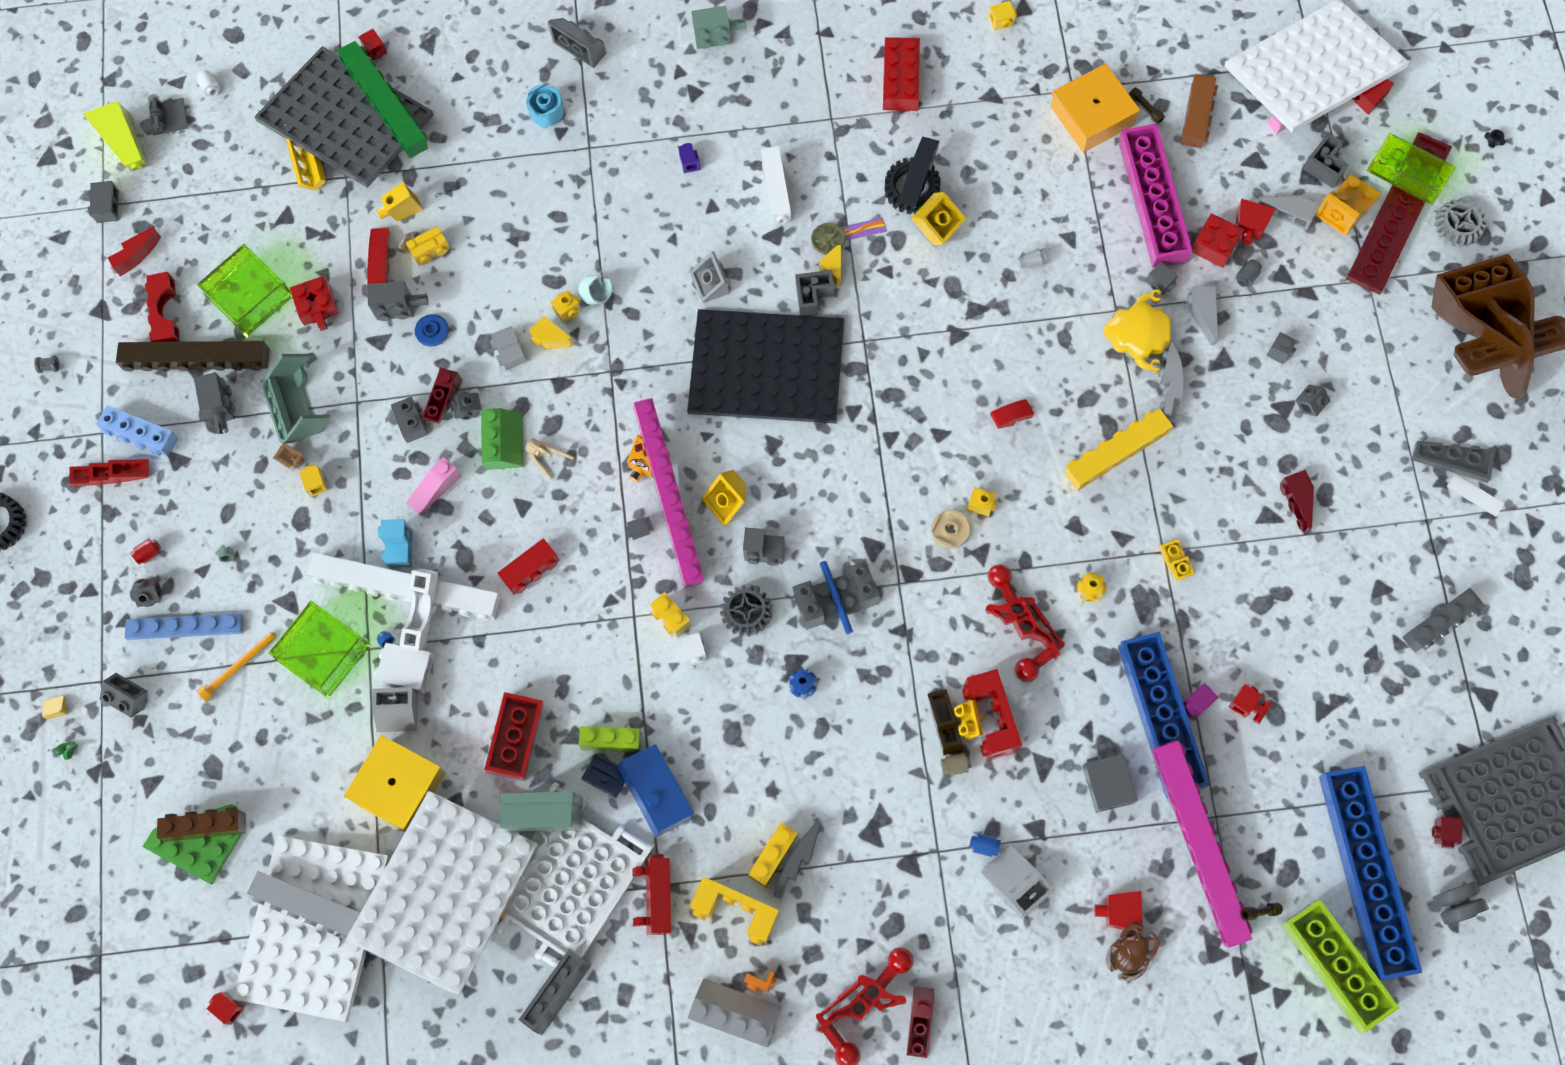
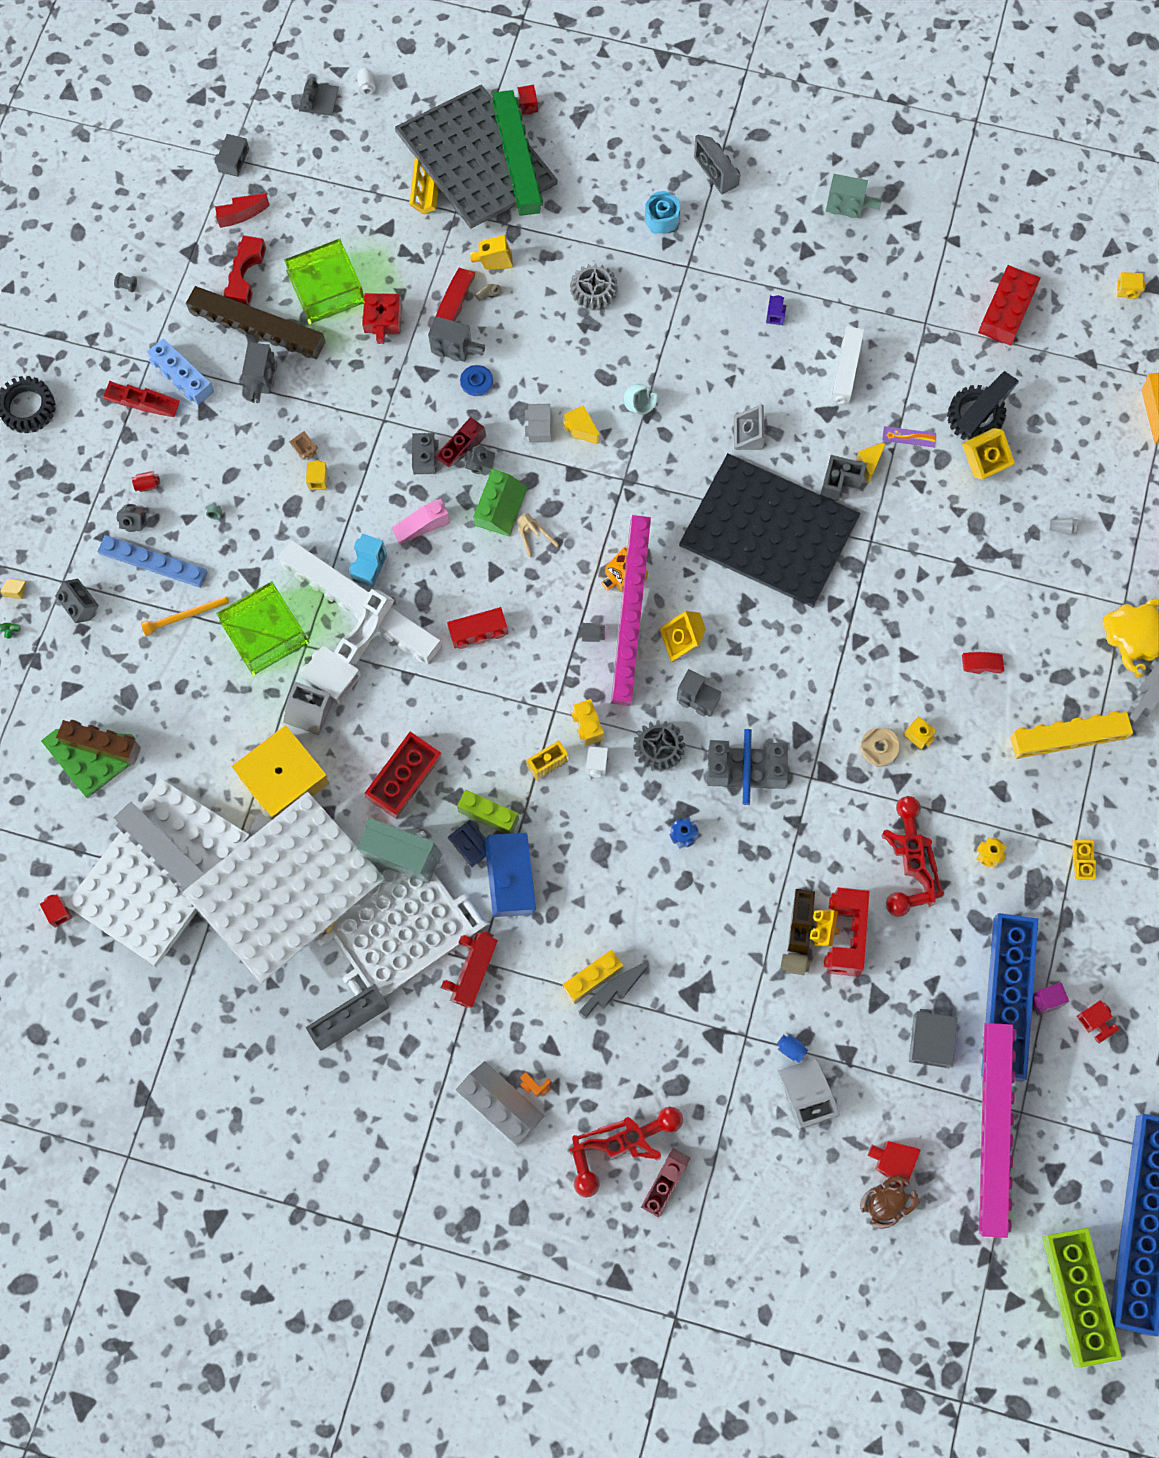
camera: 20 degrees right, 0 degrees up
neon yellow slope [84,101,146,171] -> none
sand green windscreen [262,354,331,444] -> none
blue hinge [377,631,395,648] -> none
yellow brick [406,226,450,266] -> none
yellow brick [550,290,581,323] -> none
yellow plate [689,876,780,946] -> none
olive wheel [811,223,845,255] -> none
dark brown bar [1240,902,1283,921] -> none
none -> yellow brick [526,740,568,781]
none -> light grey gear [570,263,618,310]

